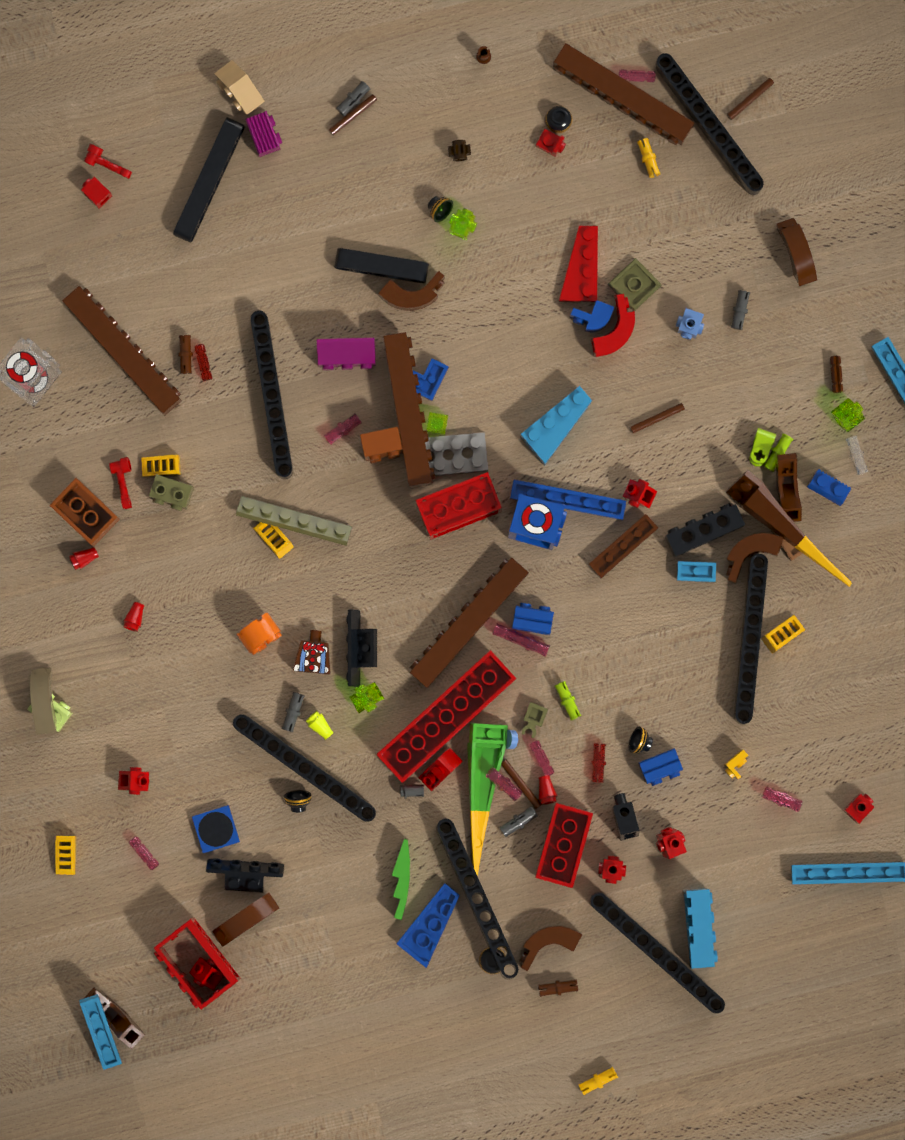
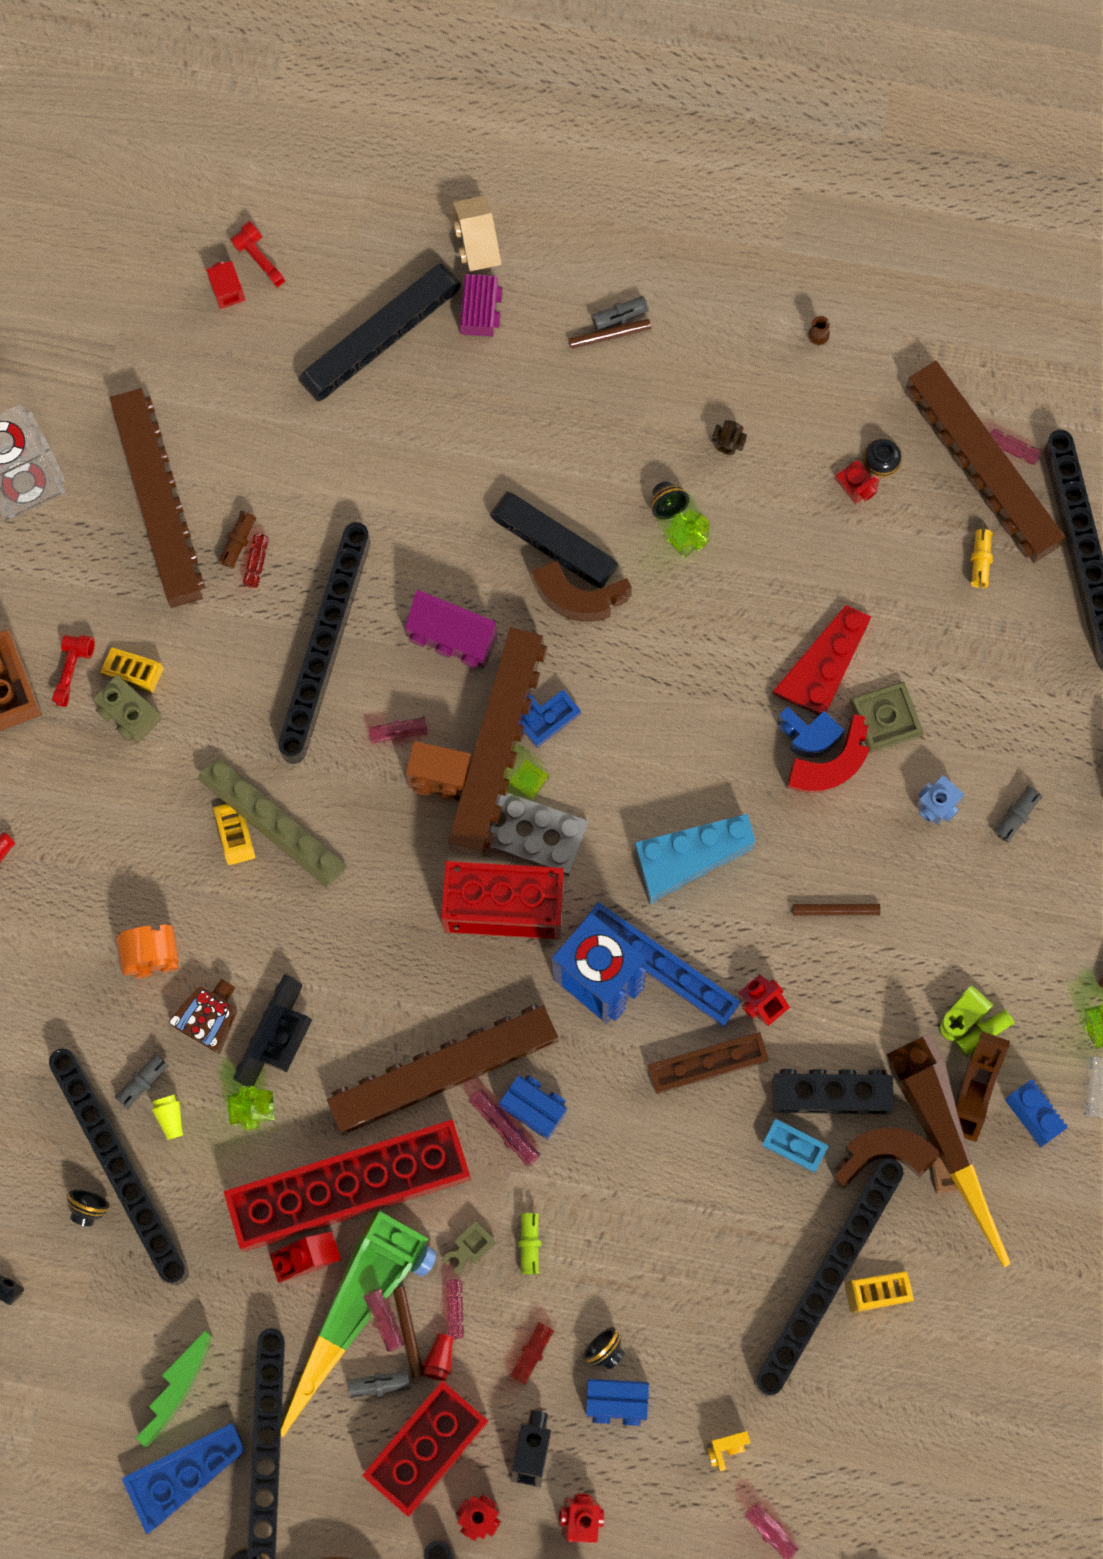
camera: 25 degrees right, 10 degrees down
dark grey pin [400,784,424,799] -> none

